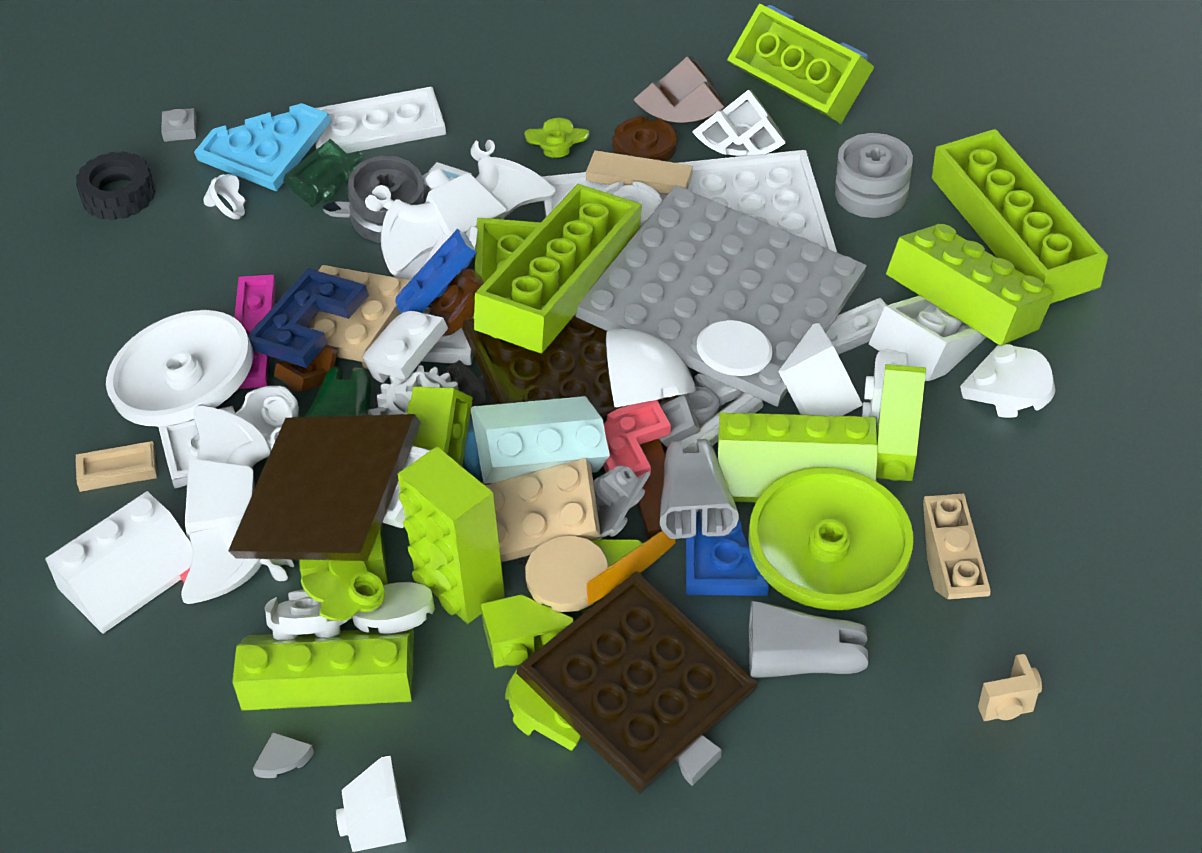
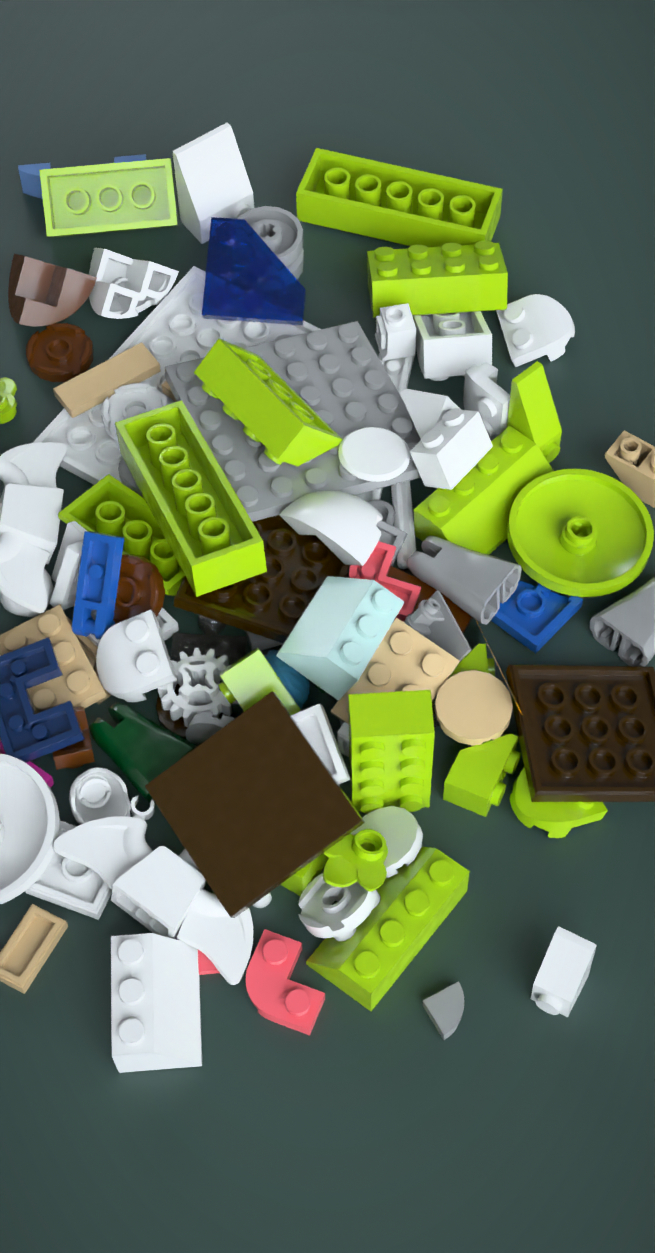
camera: 50 degrees left, 10 degrees up
none -> white slope [173,123,254,244]
none -> lime slope [194,339,343,467]
none -> clear blue plate [202,217,306,325]
none -> coral plate [245,929,325,1036]
none -> white window [375,303,416,361]
none -> white brick [410,408,493,490]

